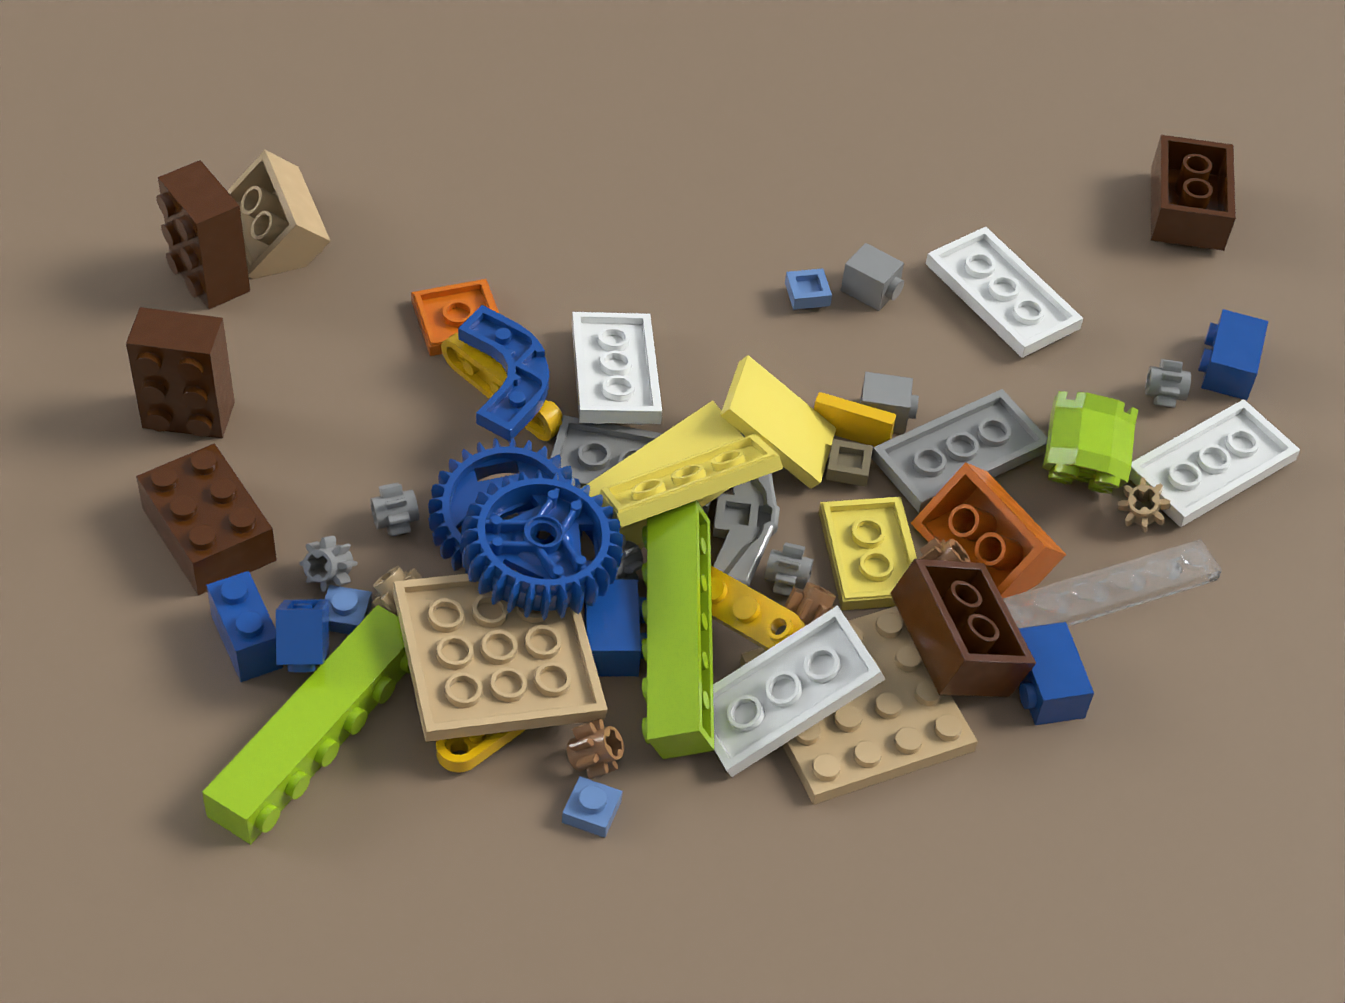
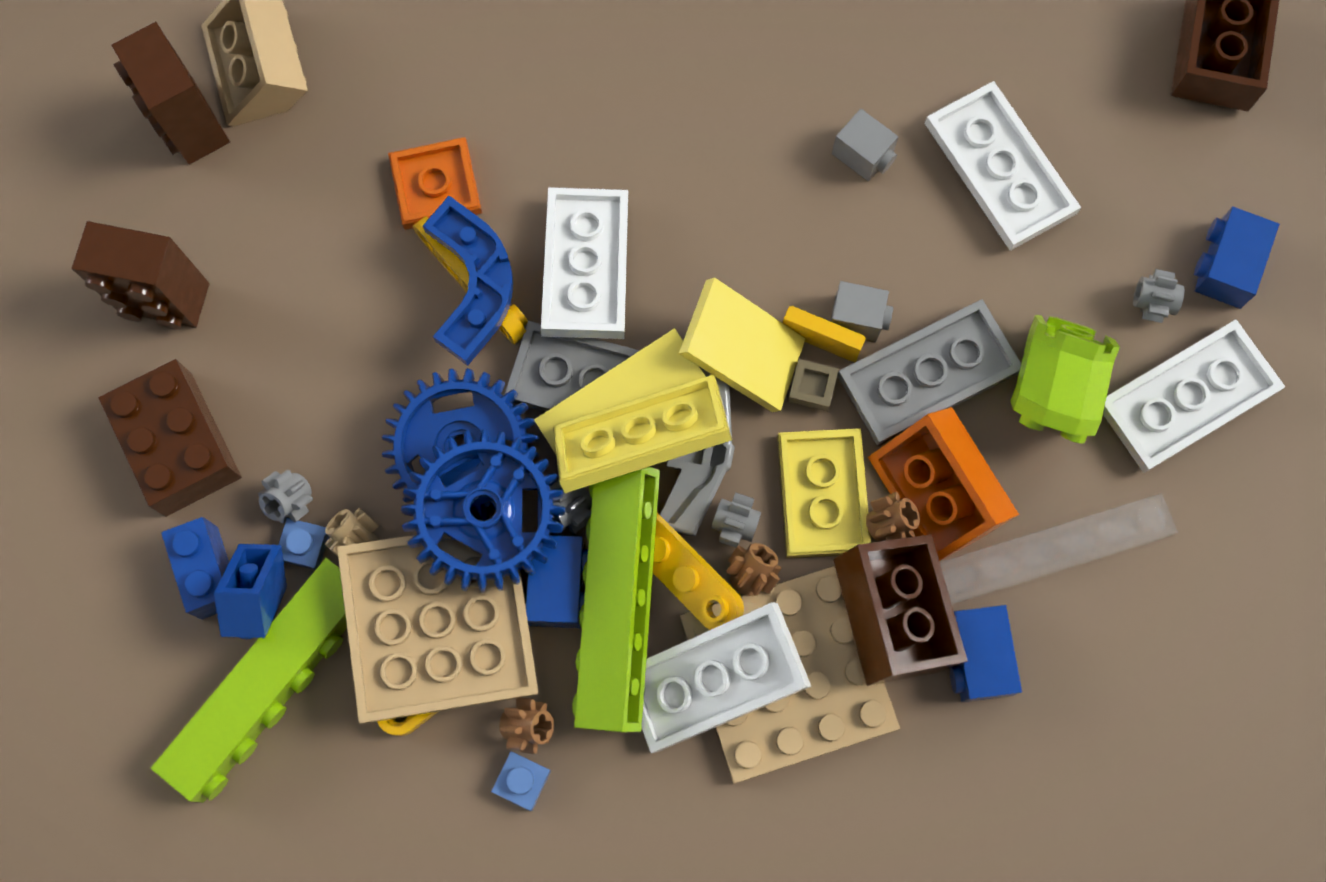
camera: 10 degrees right, 25 degrees up
light grey gear [370,483,419,536] -> none
medium blue plate [785,268,832,310] -> none
tan gear [1118,478,1170,532] -> none

